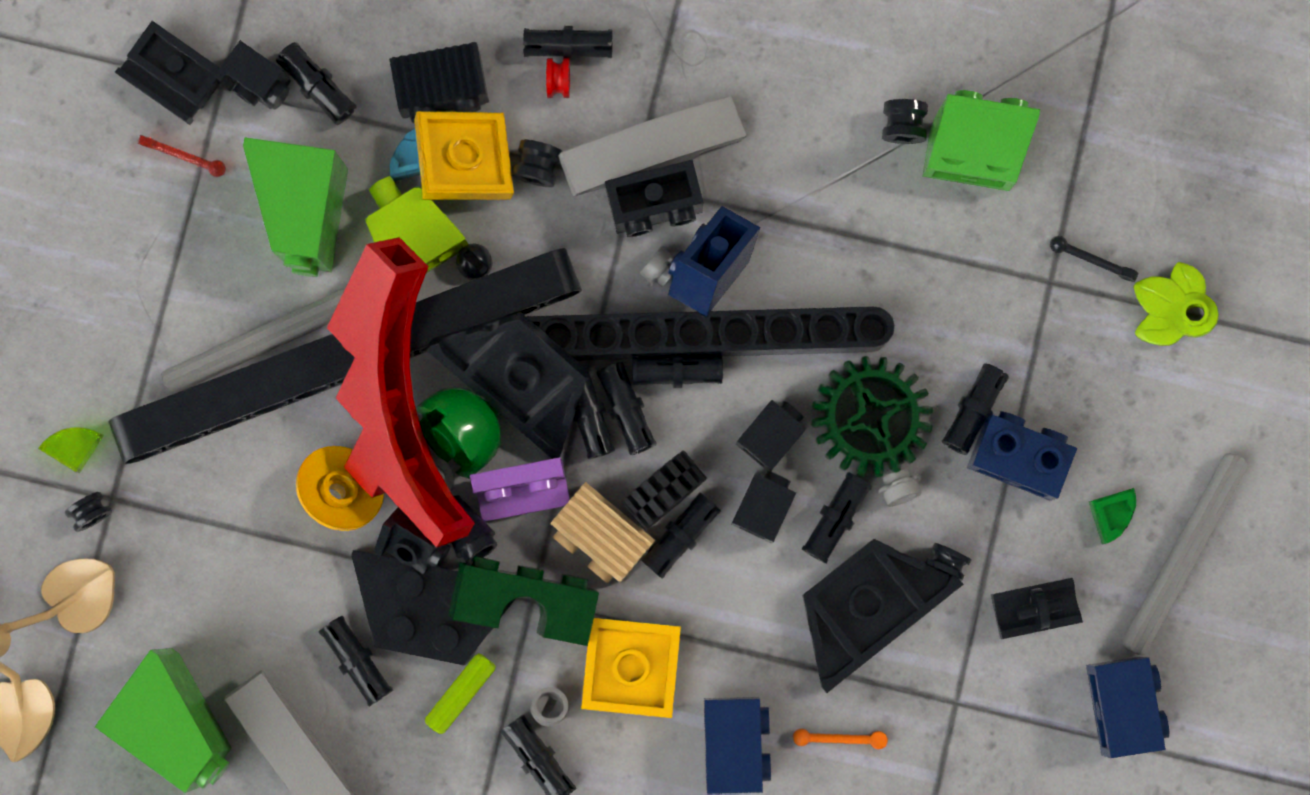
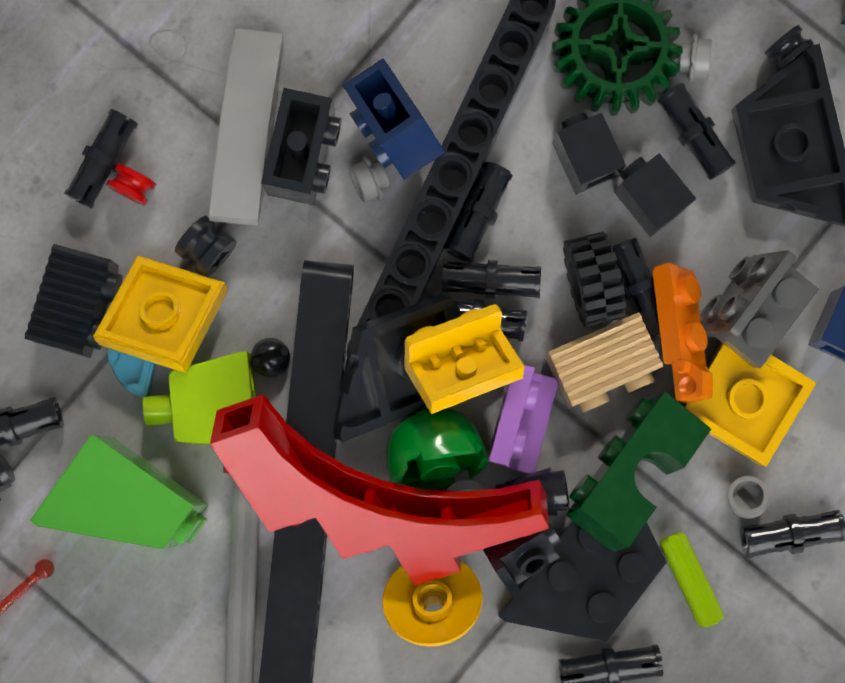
camera: 70 degrees left, 0 degrees up
none -> yellow bracket [404,304,525,414]
none -> orange hinge [652,263,713,404]
none -> dark grey bracket [700,250,819,368]

